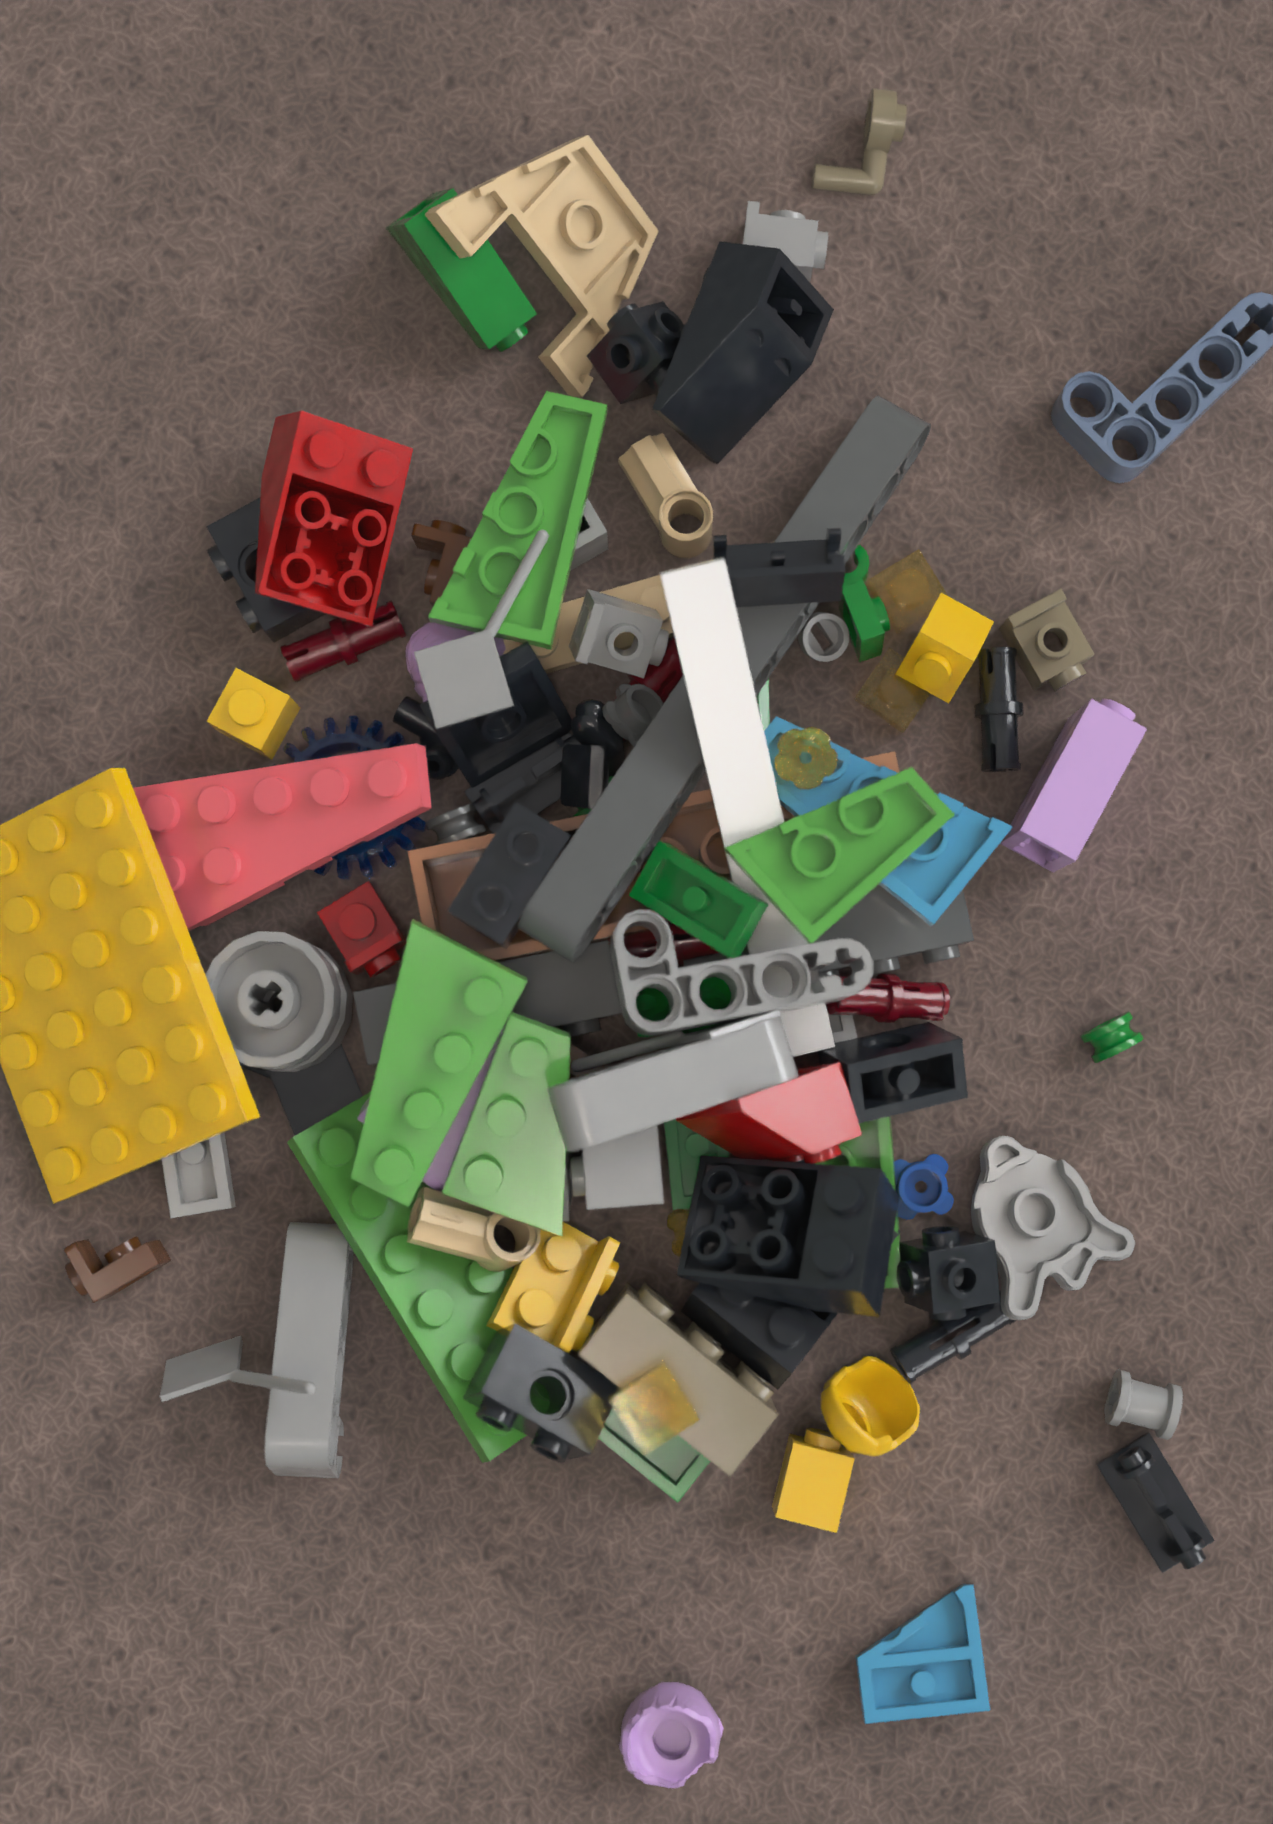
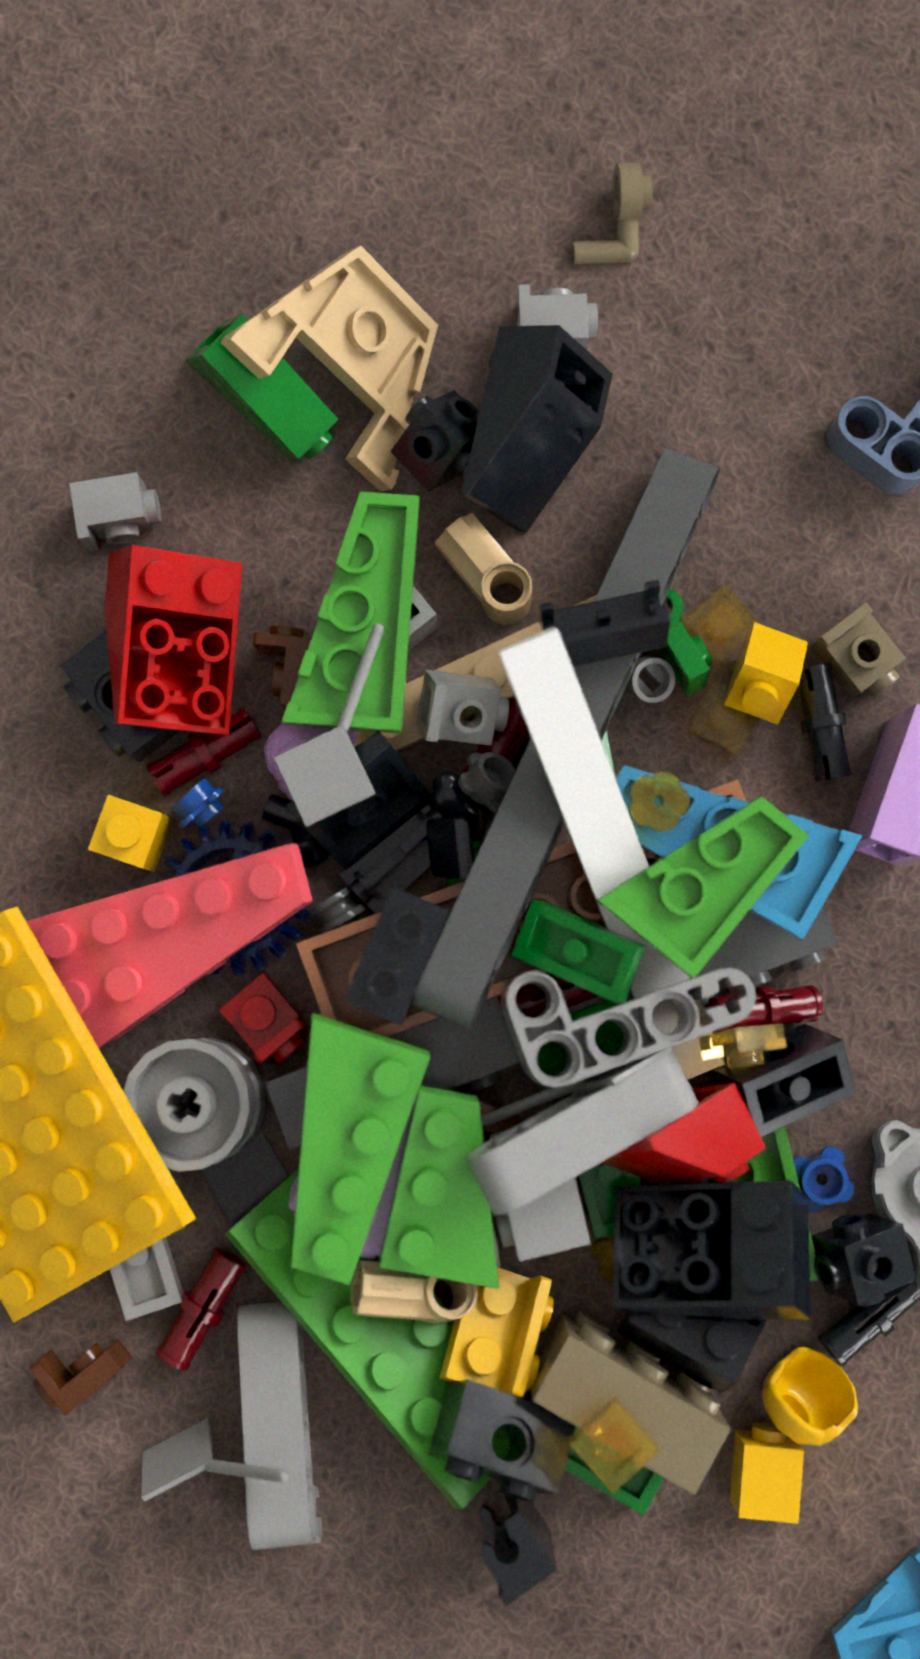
camera: 10 degrees left, 0 degrees up
none -> light grey brick [69,472,162,552]
none -> dark red pin [156,1247,247,1371]
none -> blue plate [171,778,225,829]
none -> black hinge [480,1494,557,1606]
none -> clear yellow plate [699,1024,787,1069]

